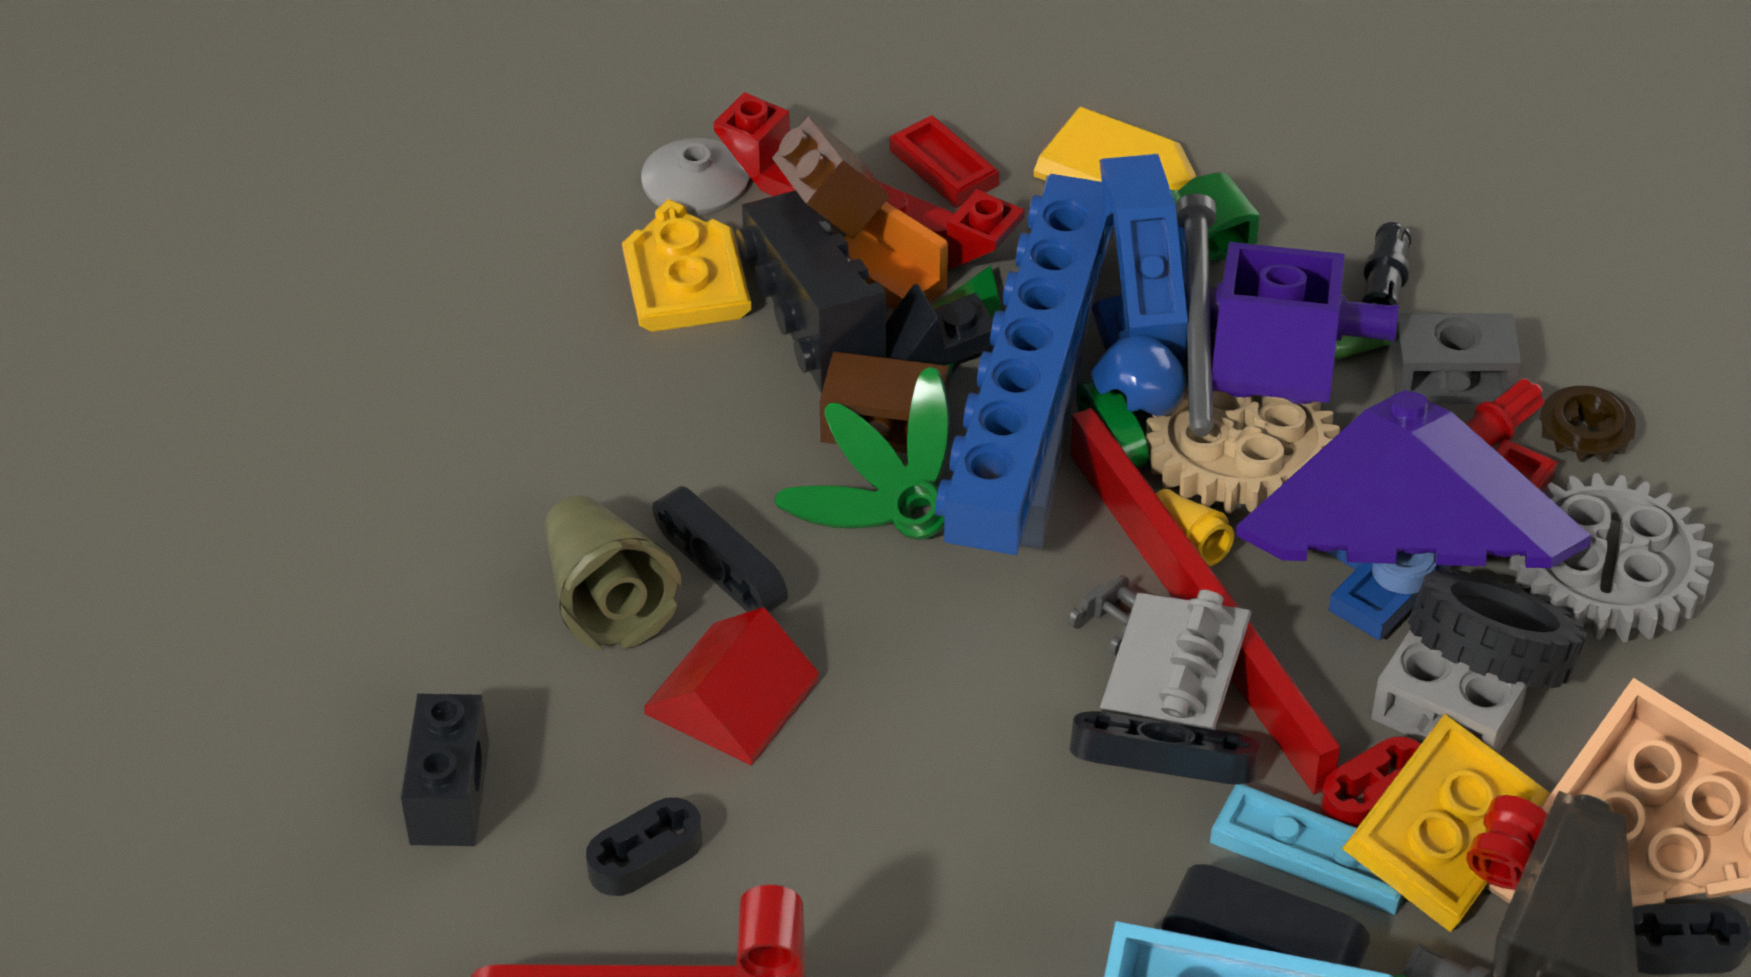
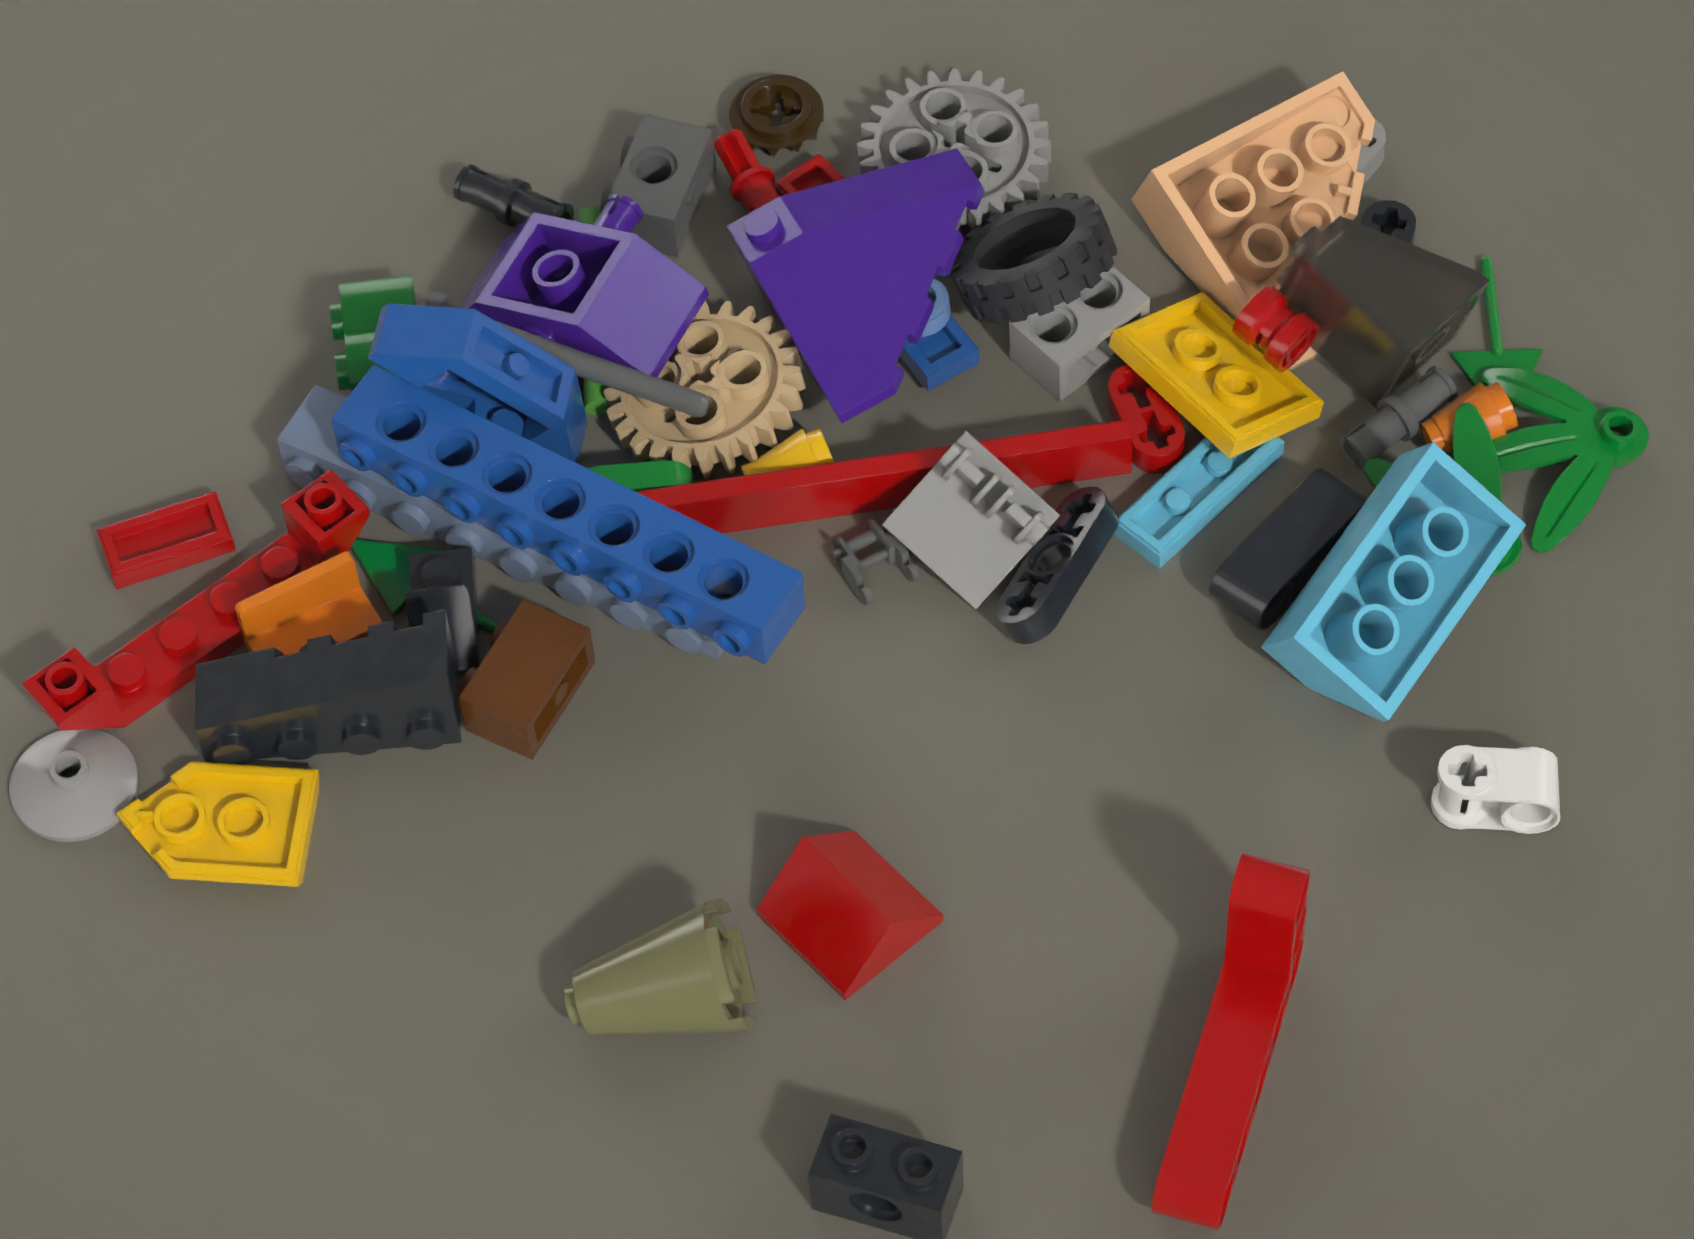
camera: 70 degrees left, 10 degrees up
black beam [586,797,702,896] -> none
black beam [652,486,788,612] -> none
reddish brown brick [772,116,890,239] -> none
green plant [774,367,950,540] -> none
yellow tile [1034,107,1197,190] -> none
blue hair [1091,335,1188,417] -> none

